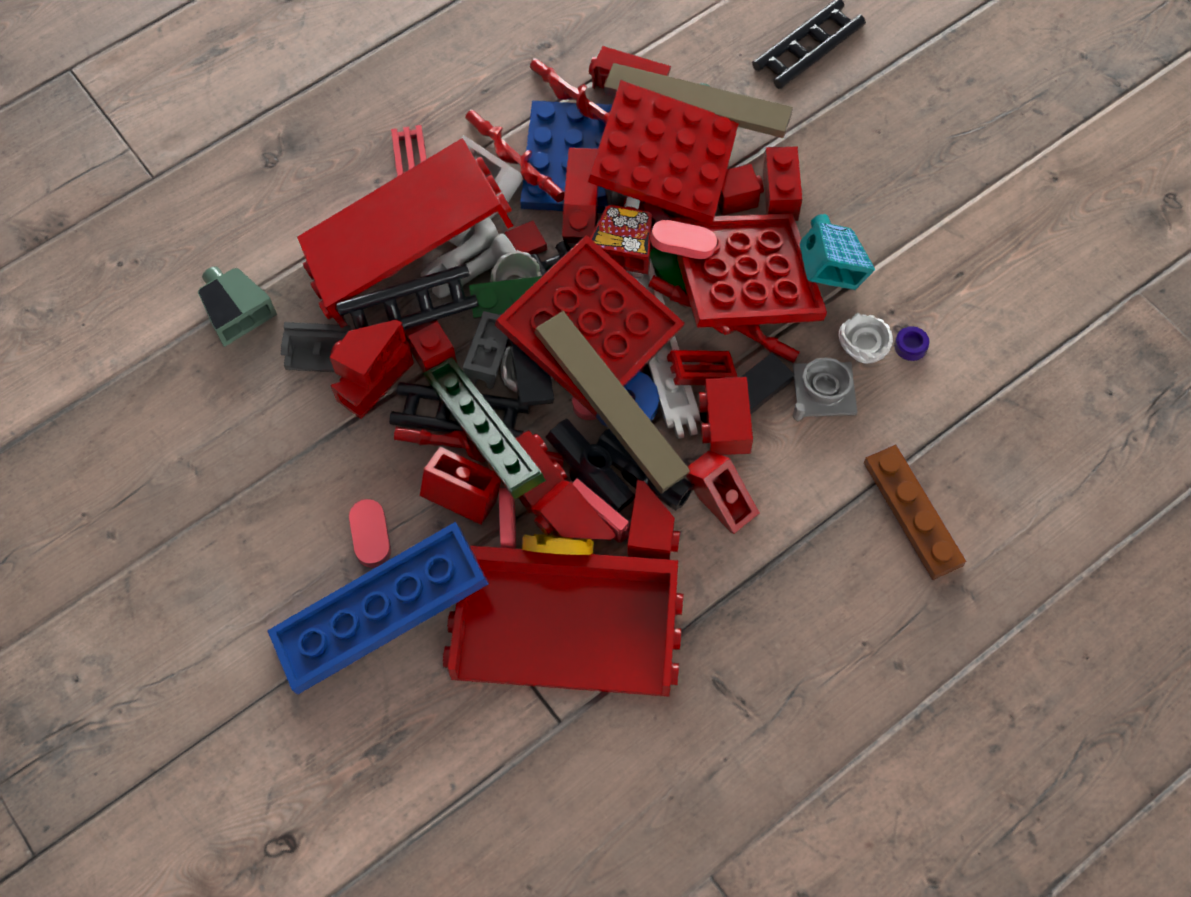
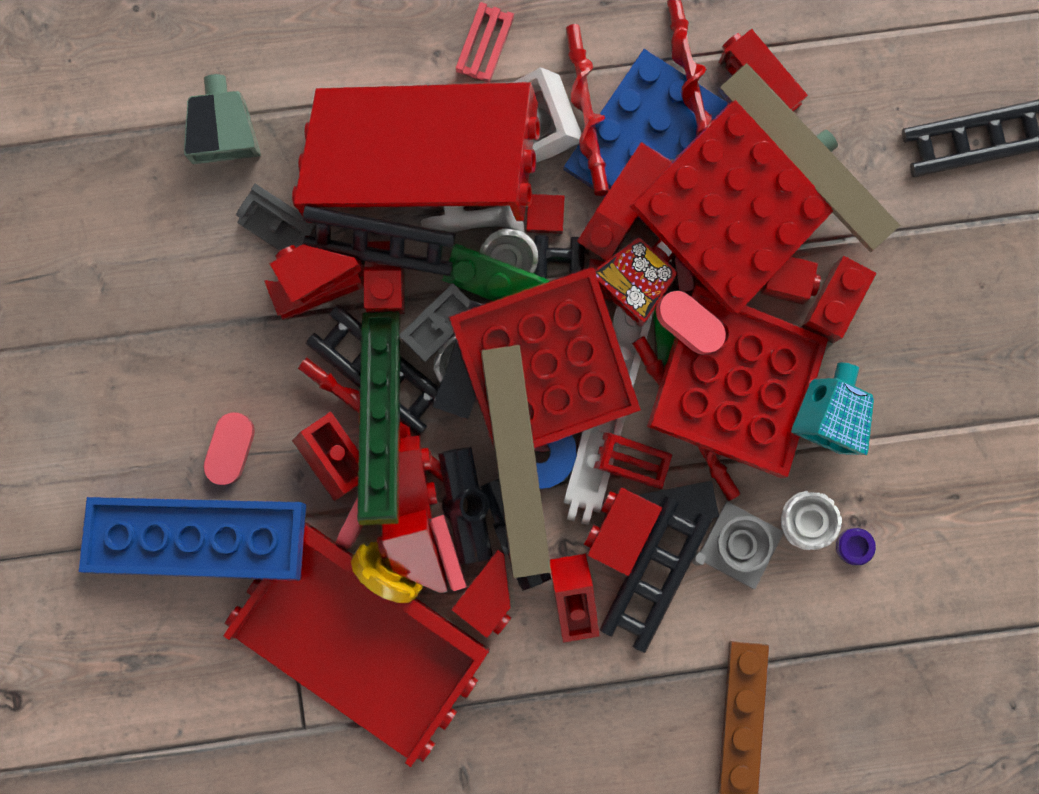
camera: 25 degrees right, 20 degrees up
none -> black bar [599,496,713,653]

